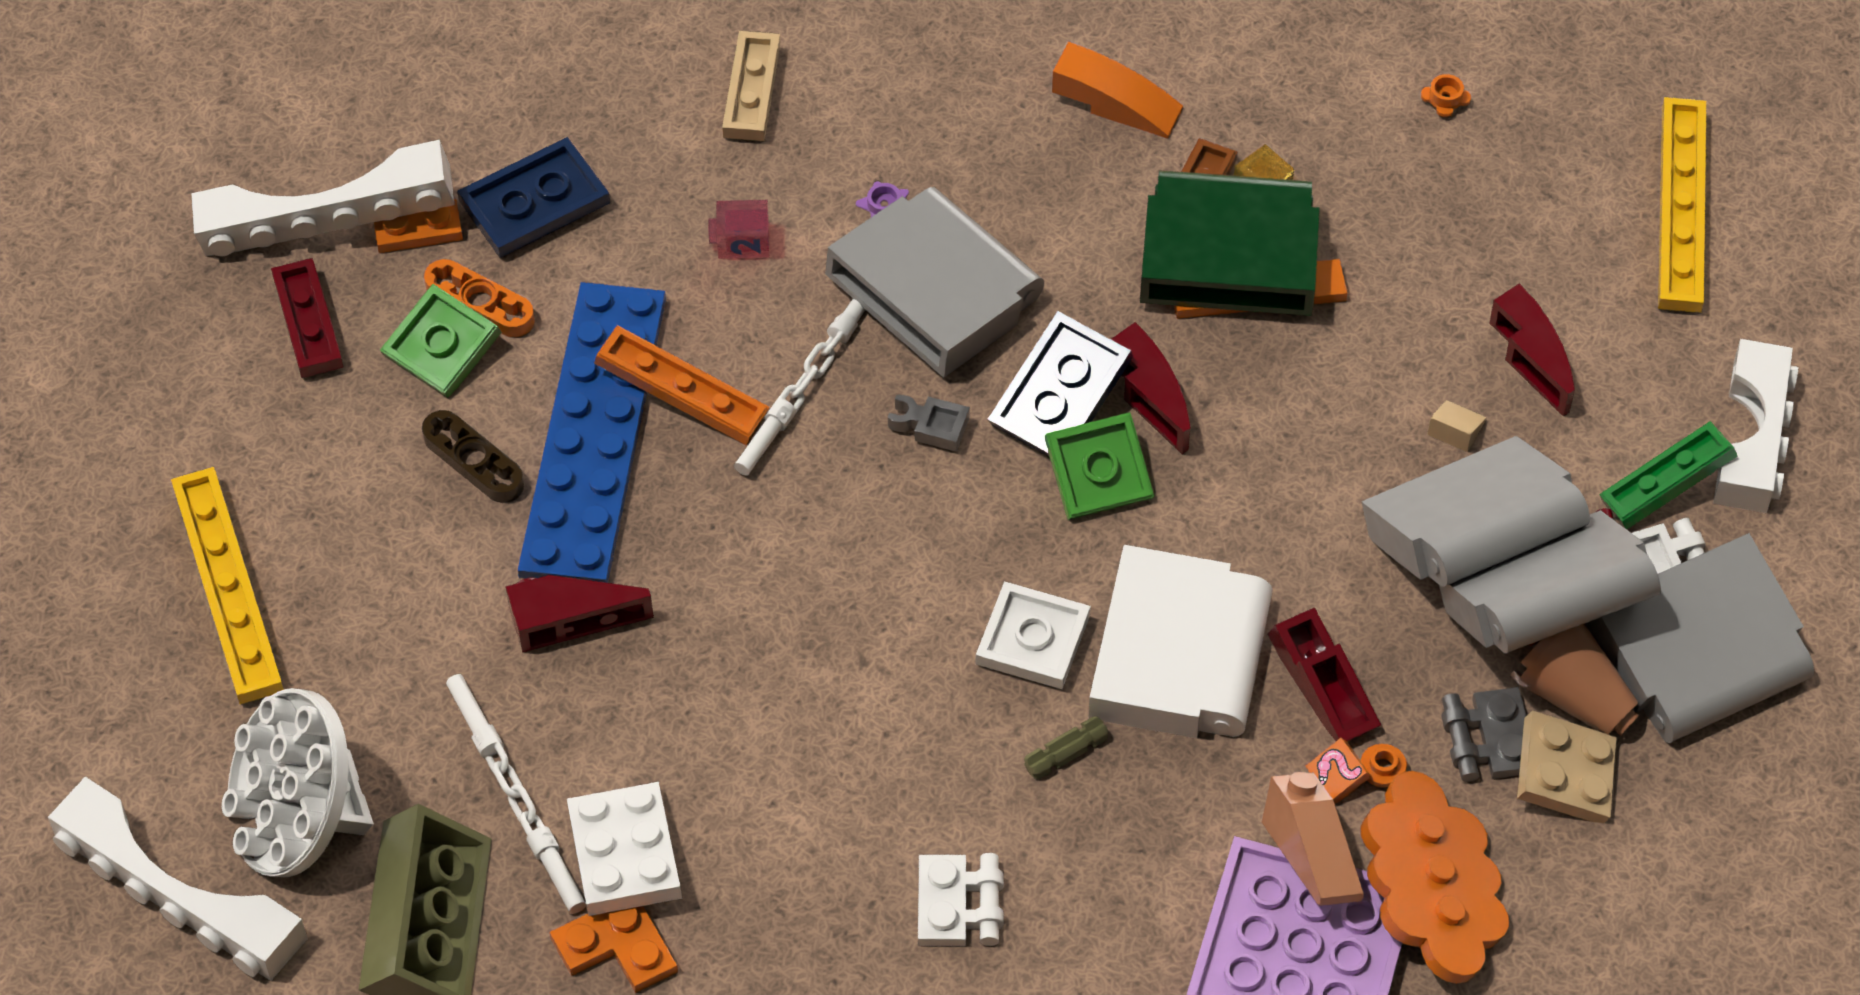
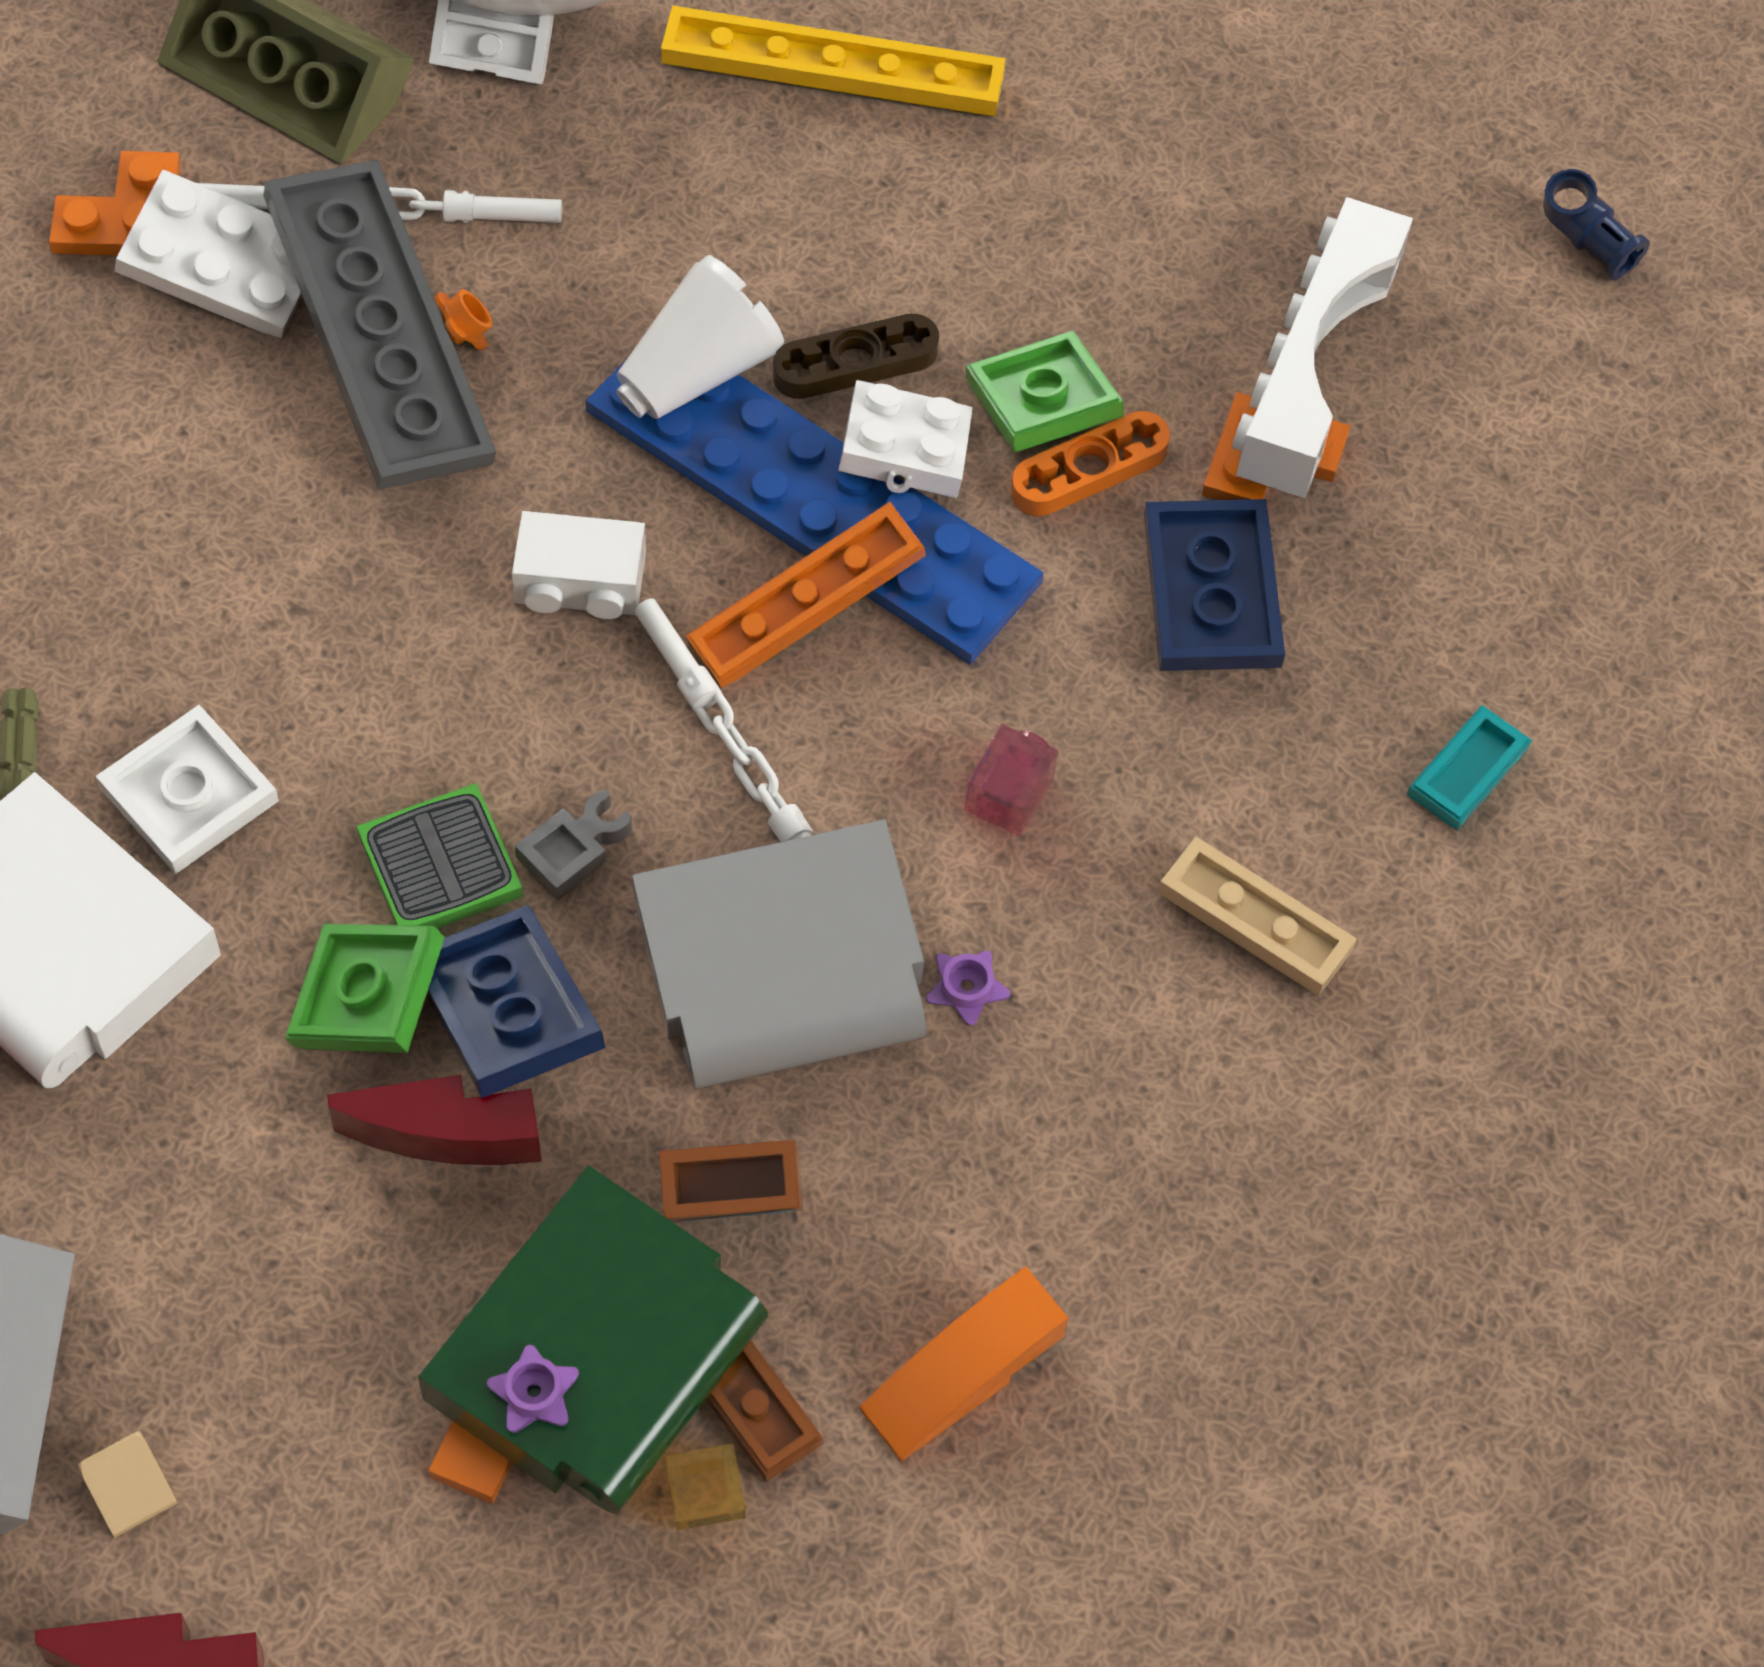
camera: 115 degrees right, 5 degrees up
dark red plate [271,258,344,378] -> none
dark red slope [505,575,654,653] -> none
none -> dark grey plate [263,160,496,490]
none -> tile [356,783,523,928]
none -> orange plate [434,289,493,350]
none -> medium lavender plate [487,1345,579,1433]
none -> white brick [512,511,646,619]
none -> white cone [616,255,785,419]
none -> dark orange brick [659,1140,803,1221]
none -> white plate [838,380,973,498]
none -> teal tile [1407,705,1532,831]
none -> dark blue connector [1543,169,1650,280]

